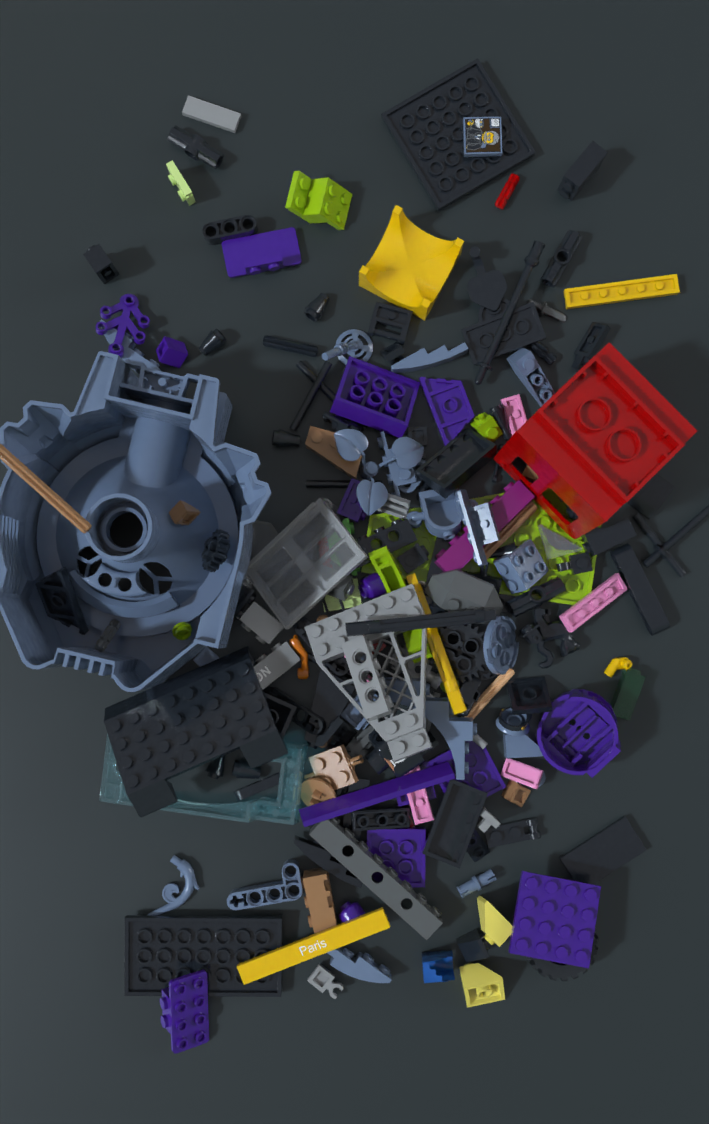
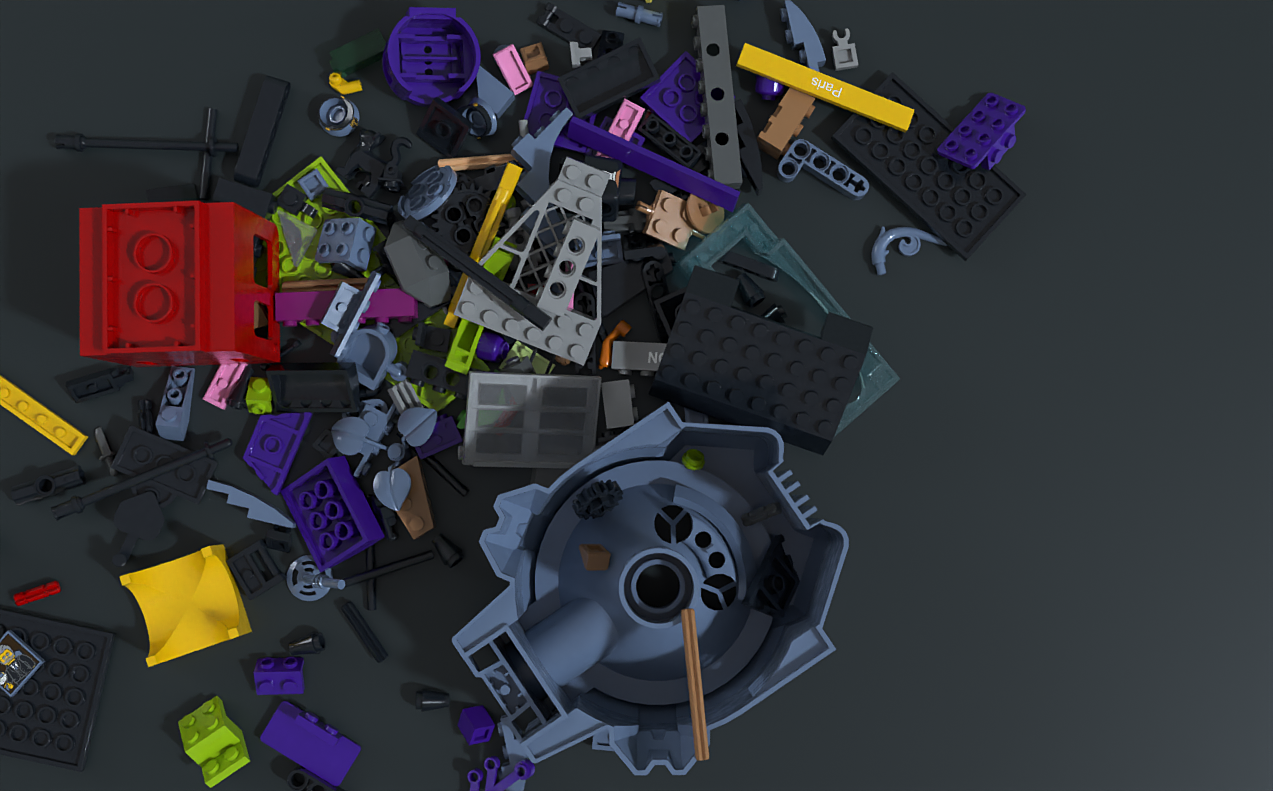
camera: 145 degrees left, 0 degrees up
bright pink tile [559,573,628,632] -> none
none -> dark purple bracket [253,657,305,695]
none -> sand blue tile [298,168,329,201]
none -> sand blue piece [317,96,360,137]

